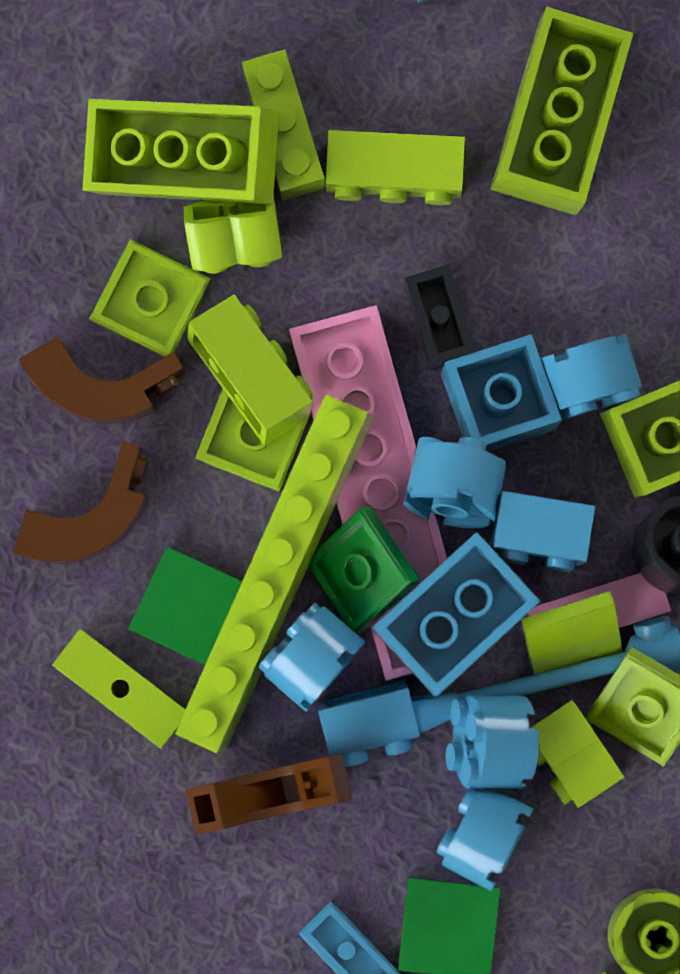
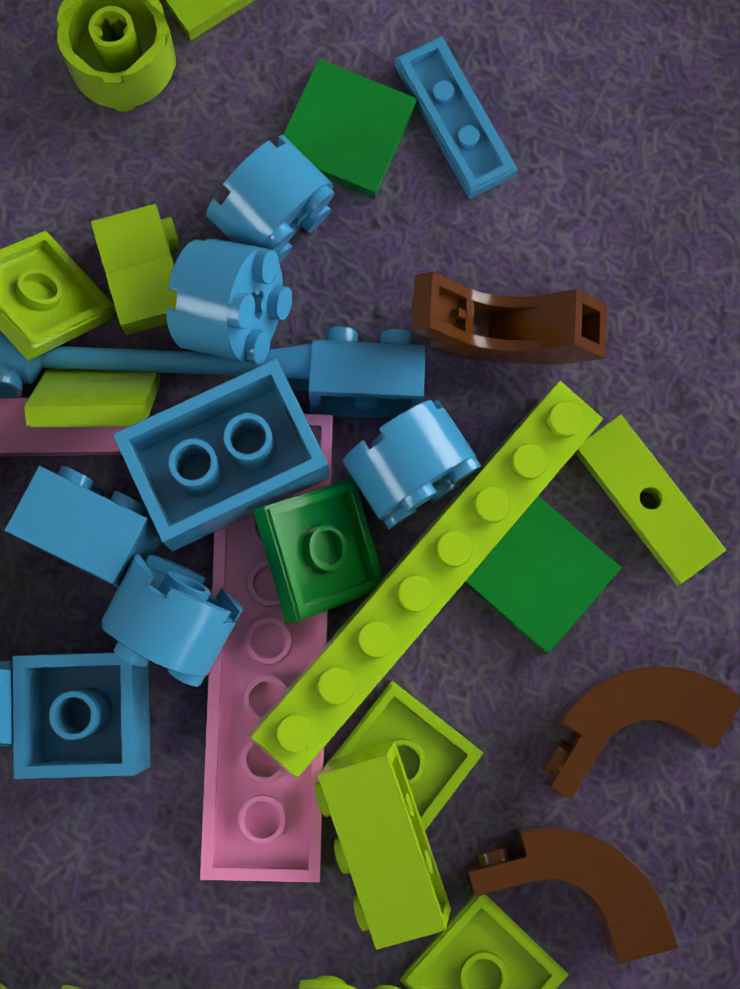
camera: 170 degrees left, 5 degrees down
black brick [404,264,476,372] -> none

